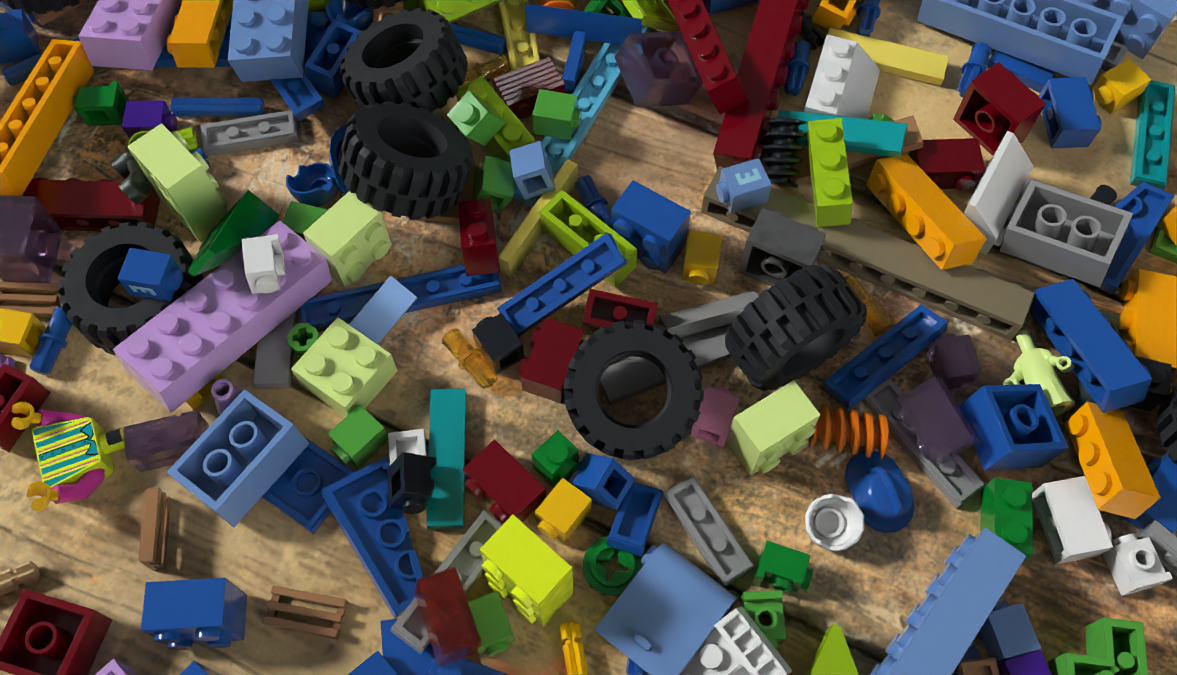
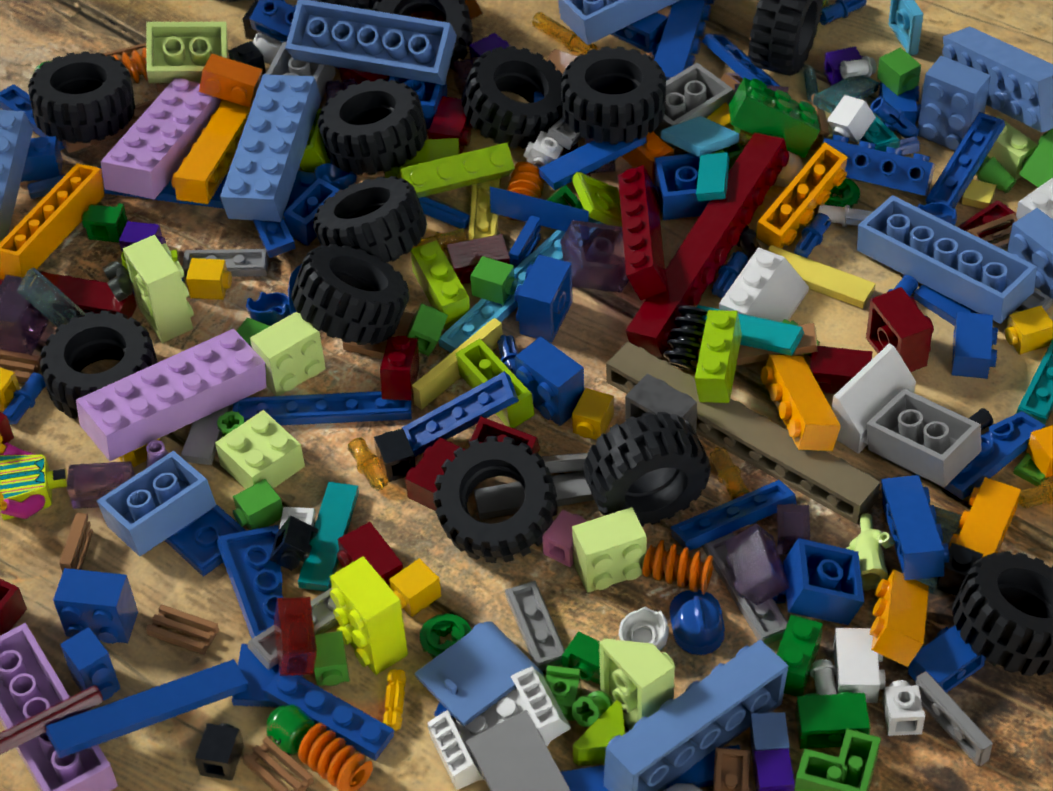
camera: 15 degrees right, 15 degrees down
blue brick [118,248,183,302] -> none
blue axle [170,98,265,116] -> none
green wedge [188,190,280,276] -> none
white brick [242,234,285,294] -> none
light blue tile [349,276,418,345] -> none
bright green brick [447,91,506,146] -> none
medium blue brick [509,141,555,200] -> none
green brick [531,430,580,488] -> none
blue brick [568,453,635,510] -> none
blue tile [607,482,663,557] -> none
medium blue brick [716,158,772,214] -> none
none -> clear light blue tile [17,268,86,327]
none -> yellow brick [186,258,232,300]
none -> blue brick [515,254,573,343]
none -> bright green bush [571,691,613,727]
none -> yellowish green slope [599,639,675,730]
none -> green brick [795,692,870,749]
none -> white pin [810,659,837,695]

